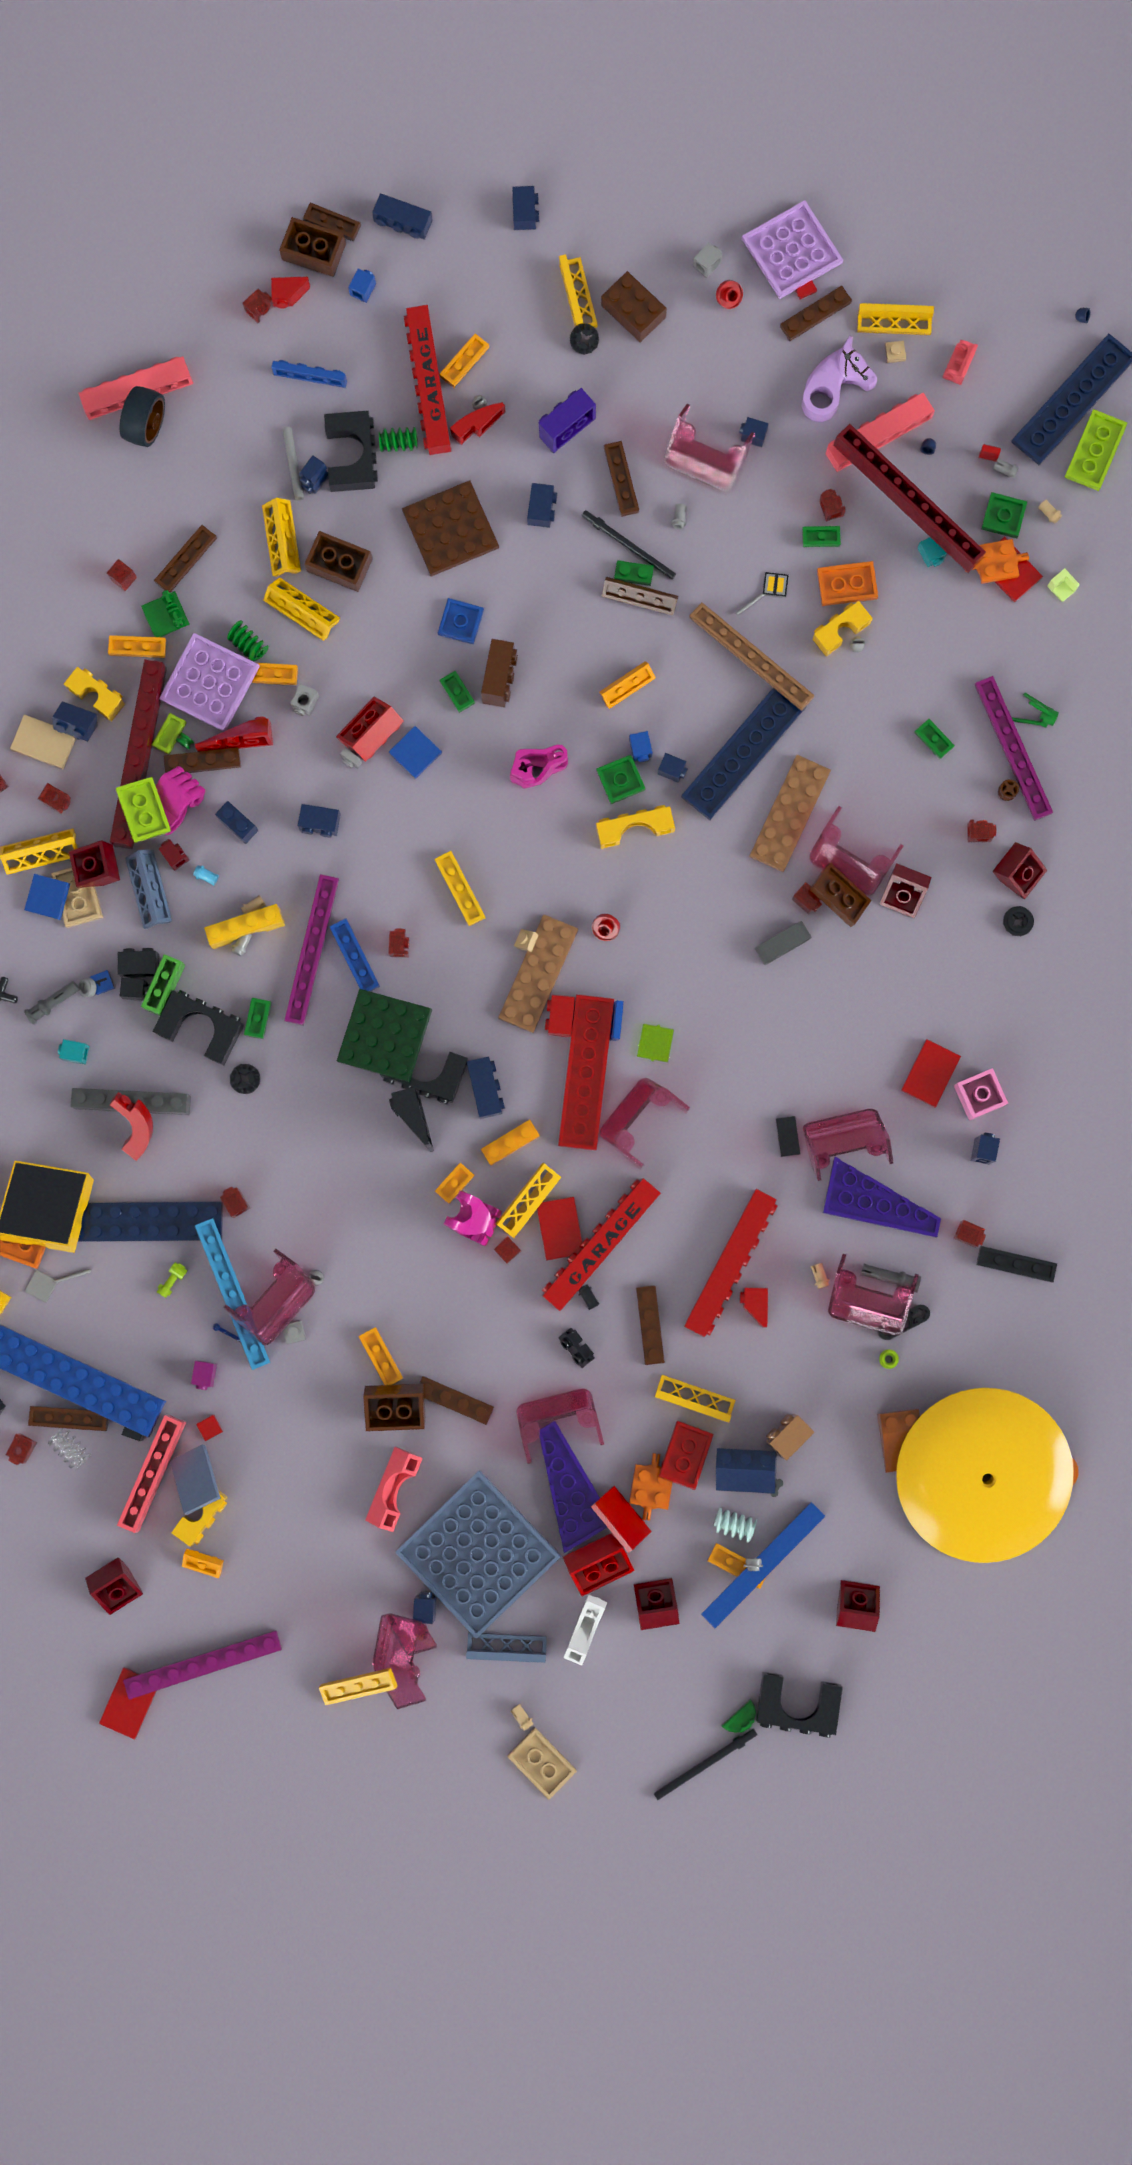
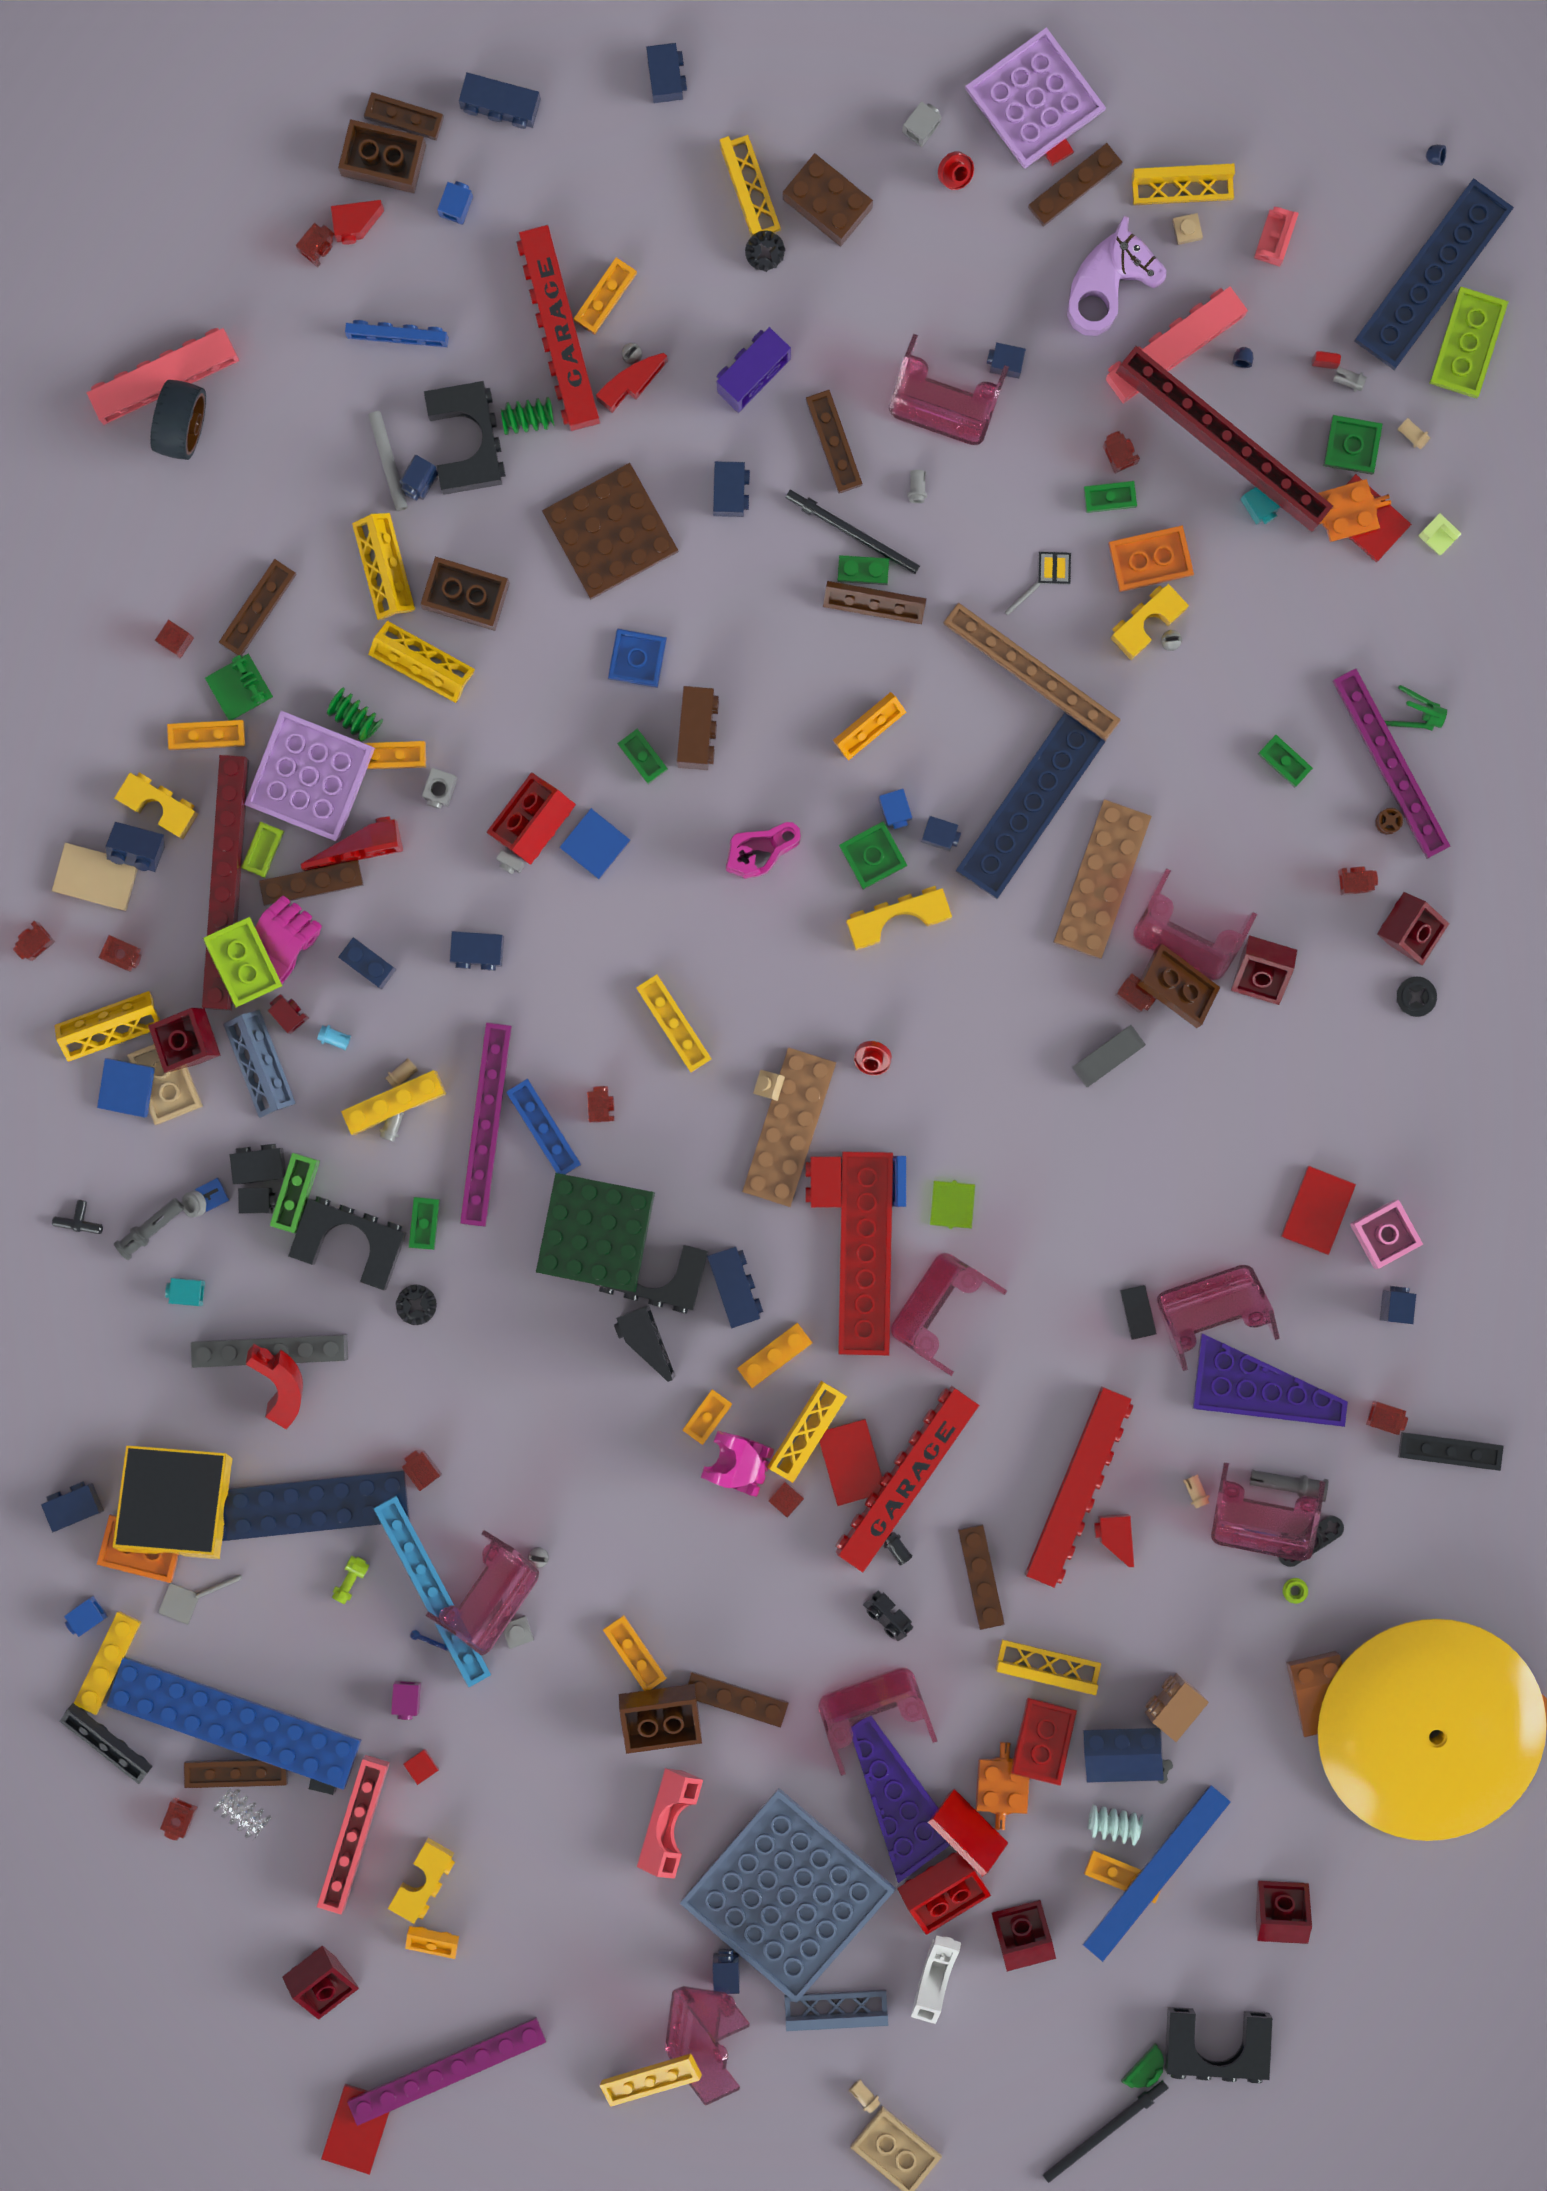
camera: 10 degrees left, 5 degrees up
sand blue tile [170,1444,221,1515] -> none
green bush [176,732,195,750] -> none
light grey plate [744,1558,763,1571] -> none

